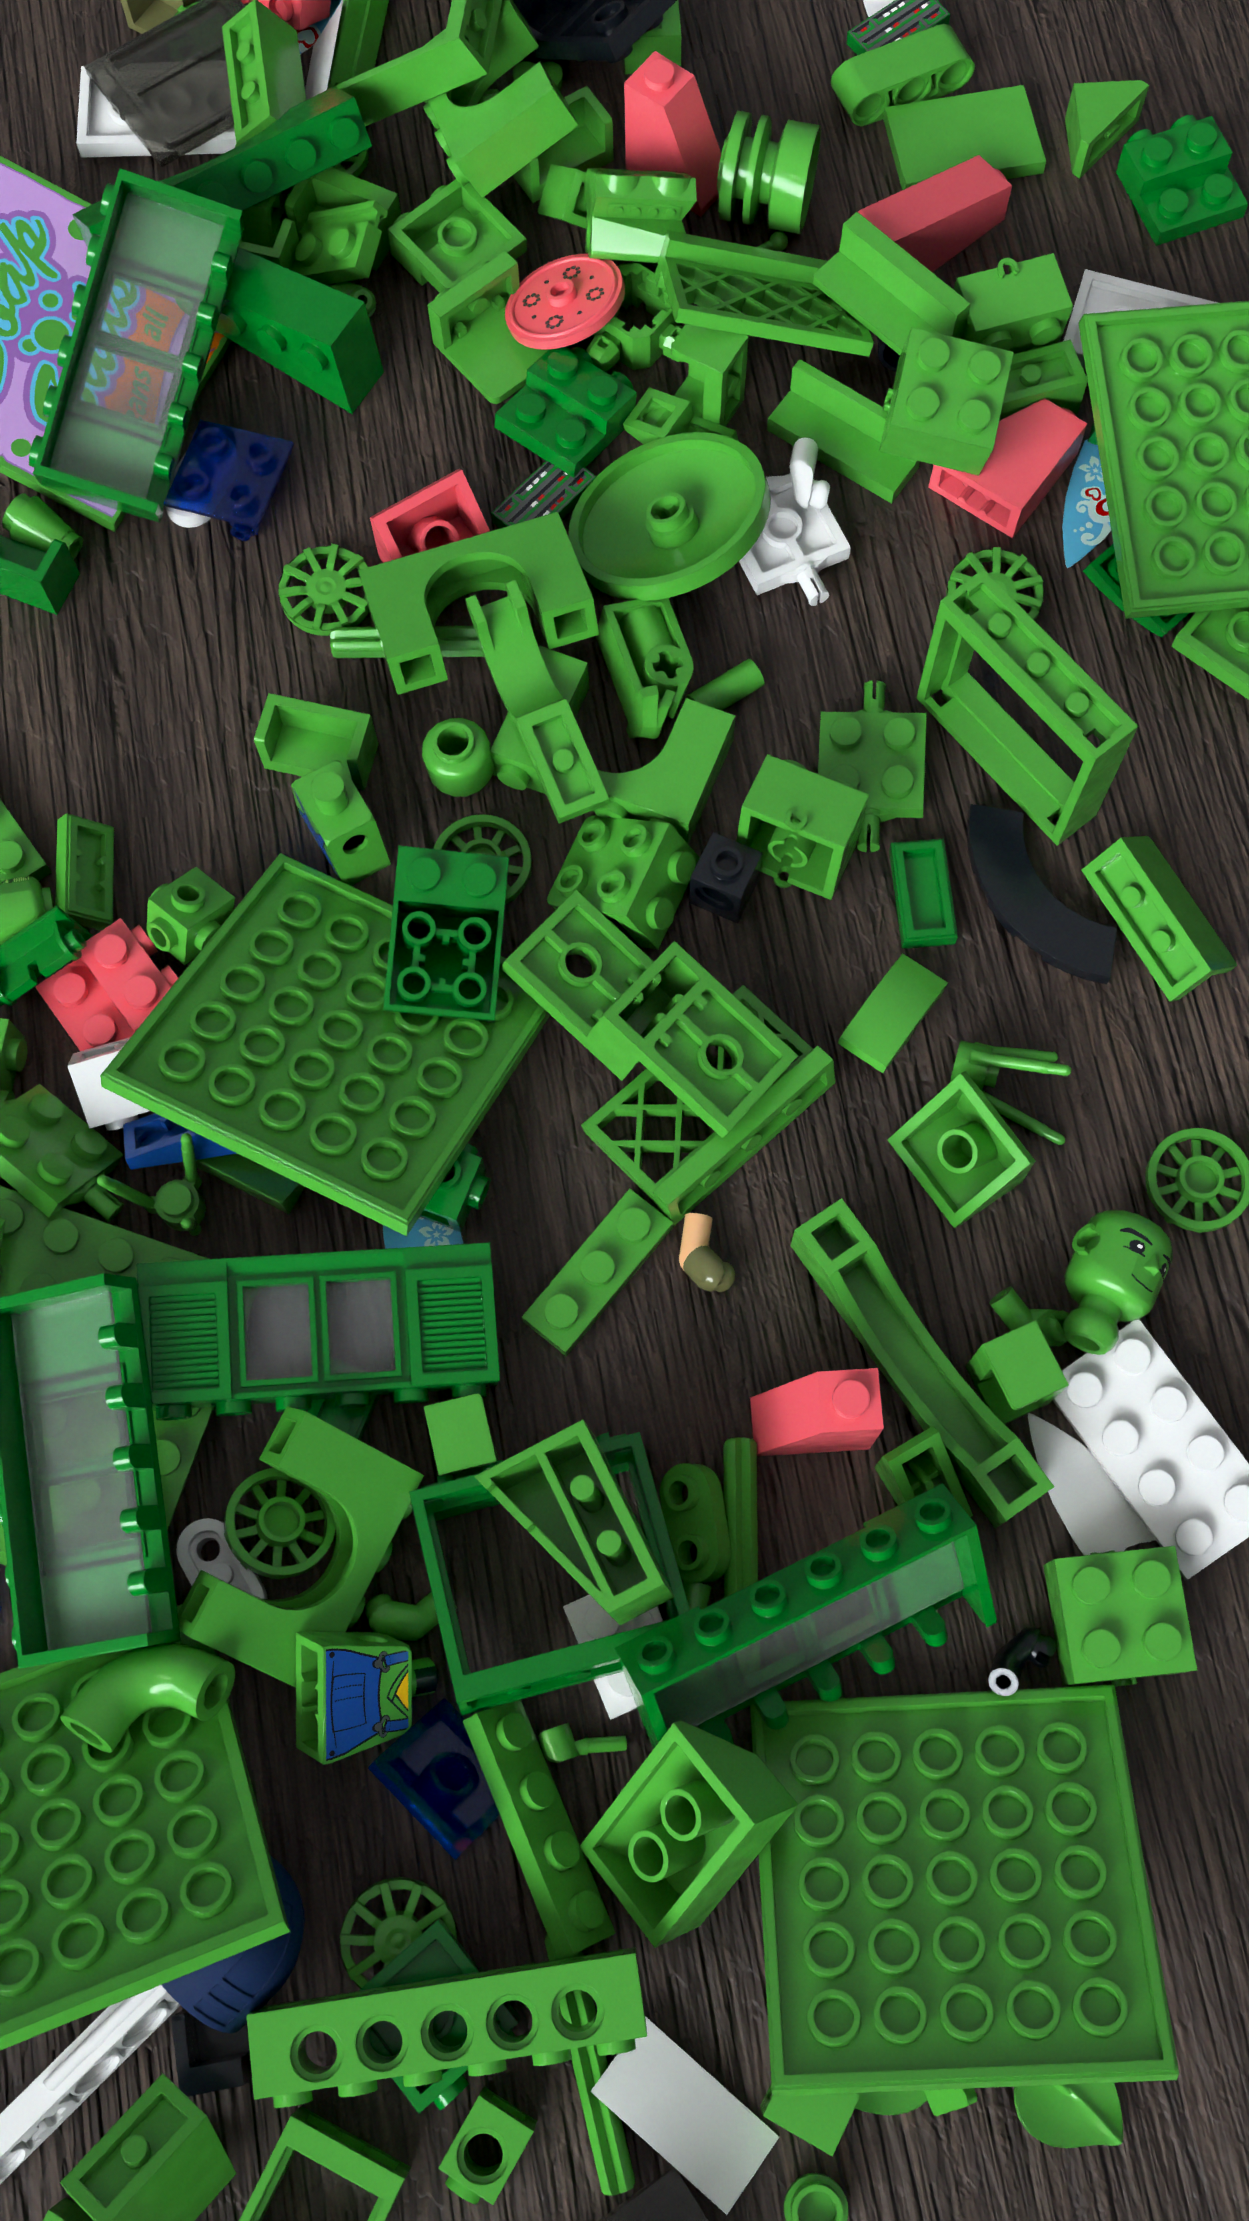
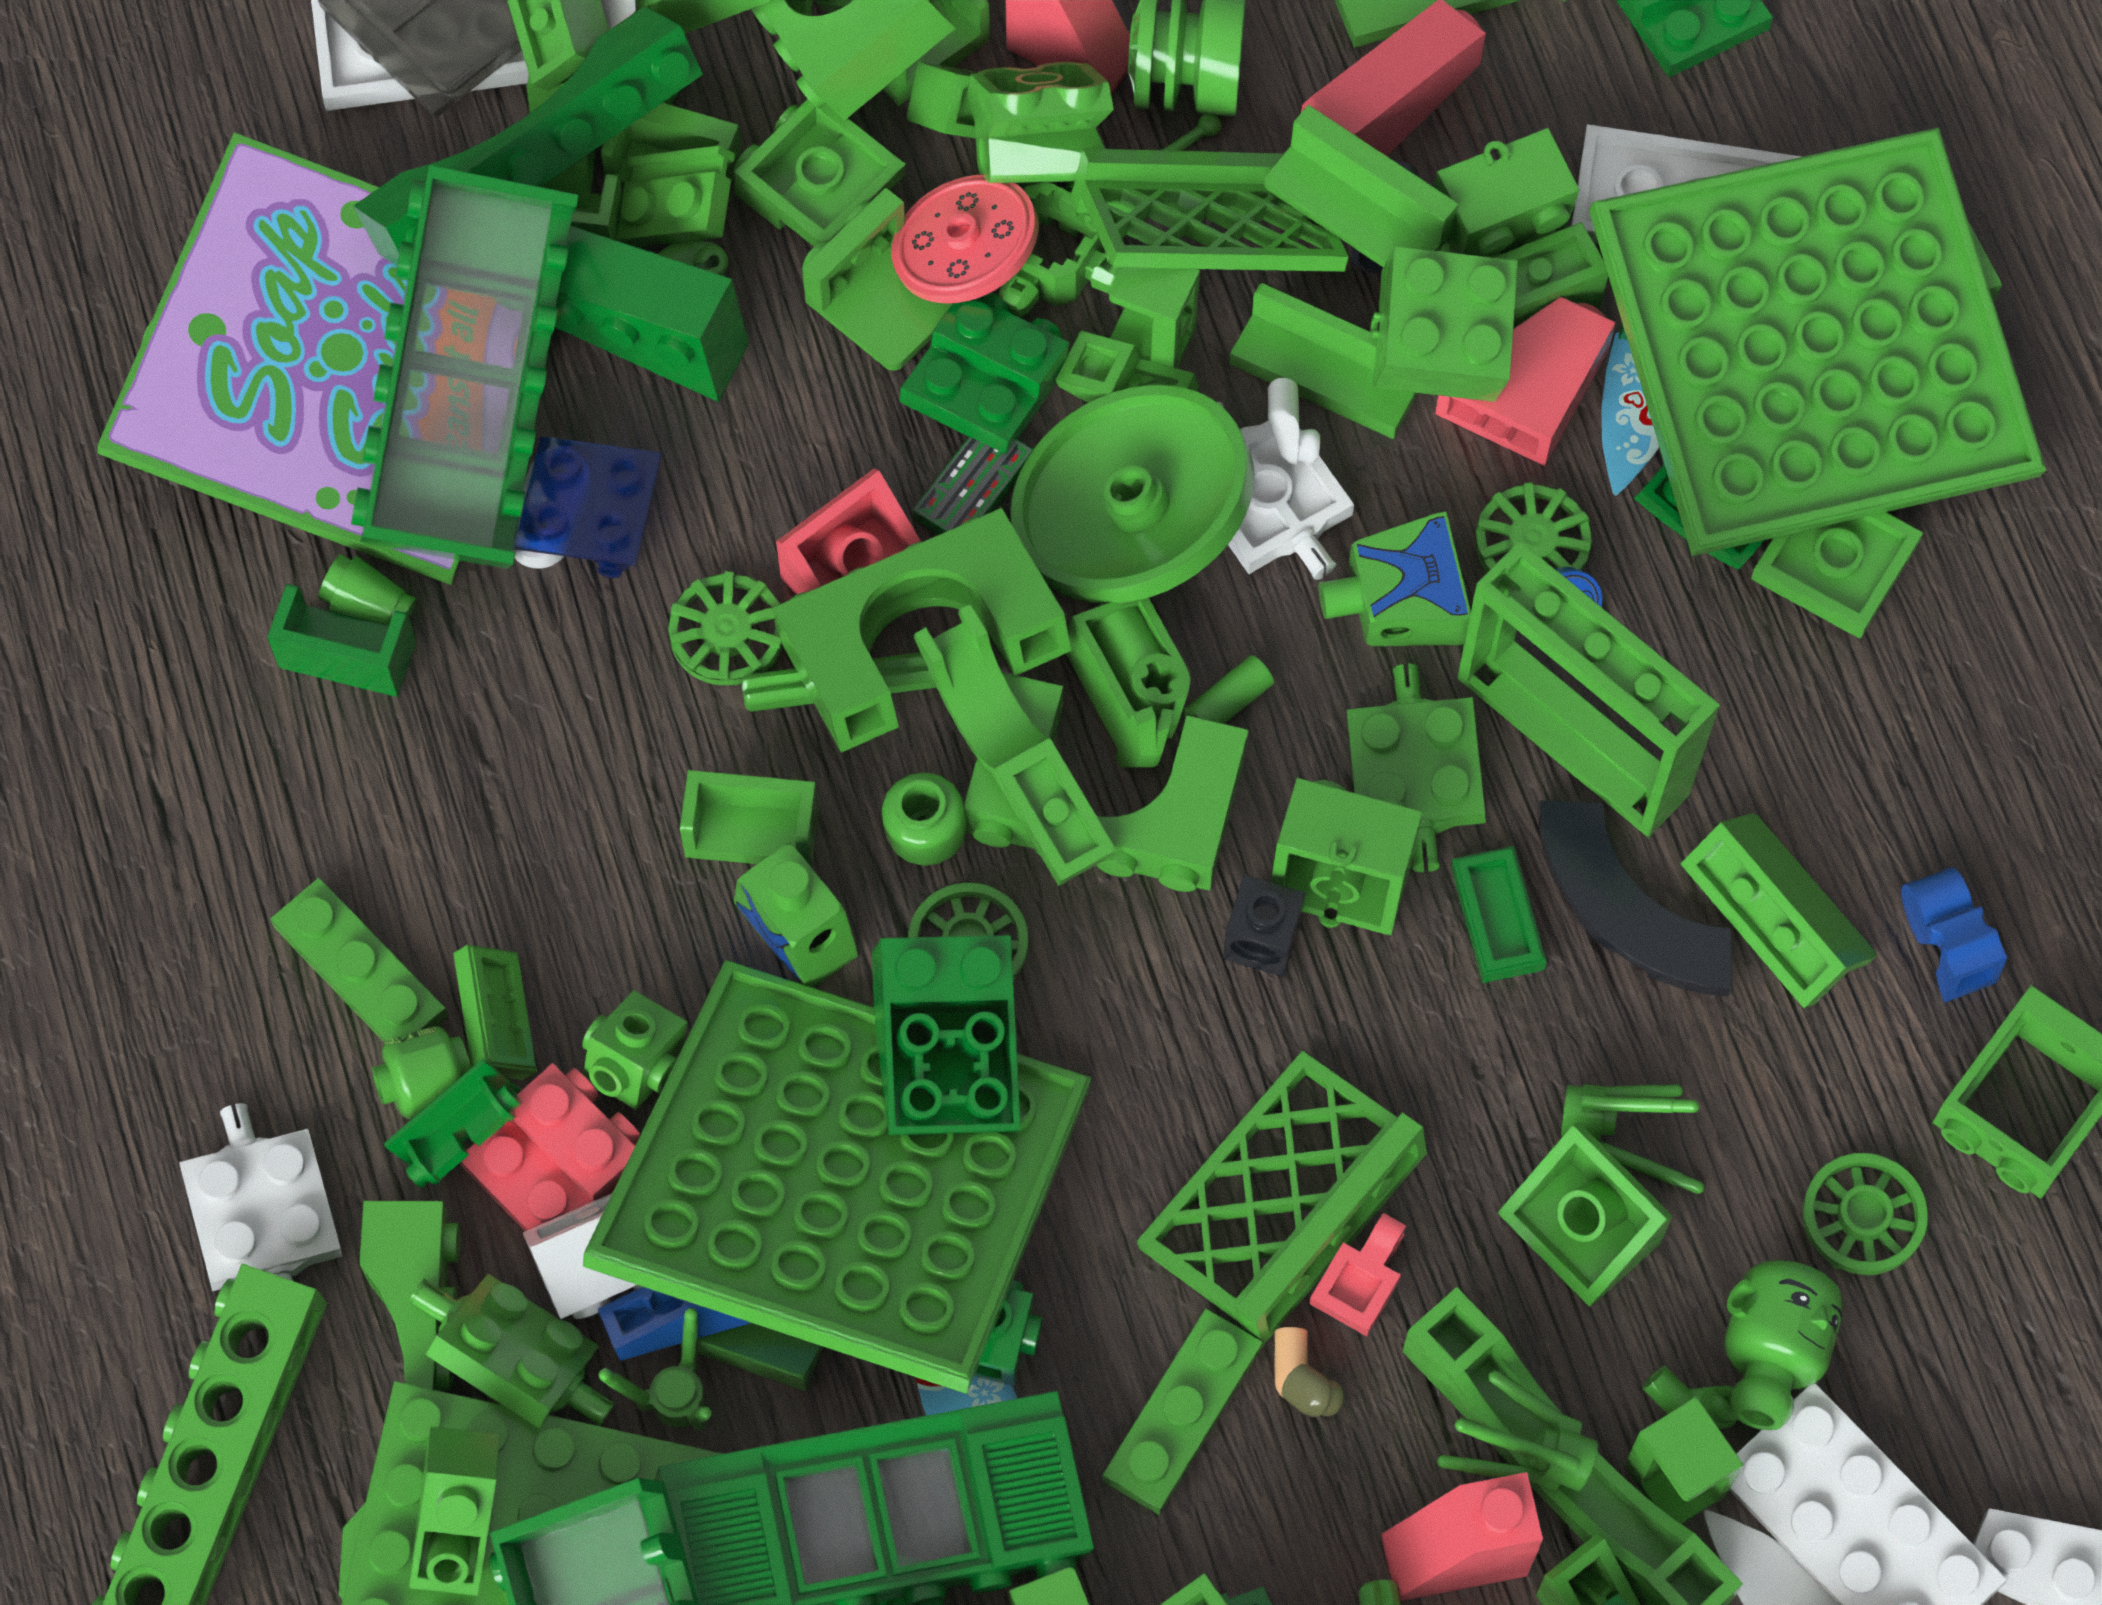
camera: 10 degrees left, 5 degrees down
bright green bracket [501,890,798,1138] -> none
bright green bracket [547,815,700,950] -> none
bright green slope [838,953,948,1073] -> none
none -> coral plate [1310,1213,1406,1337]
none -> bright green torso [1318,512,1471,646]
none -> bright green plant [1437,1371,1598,1492]

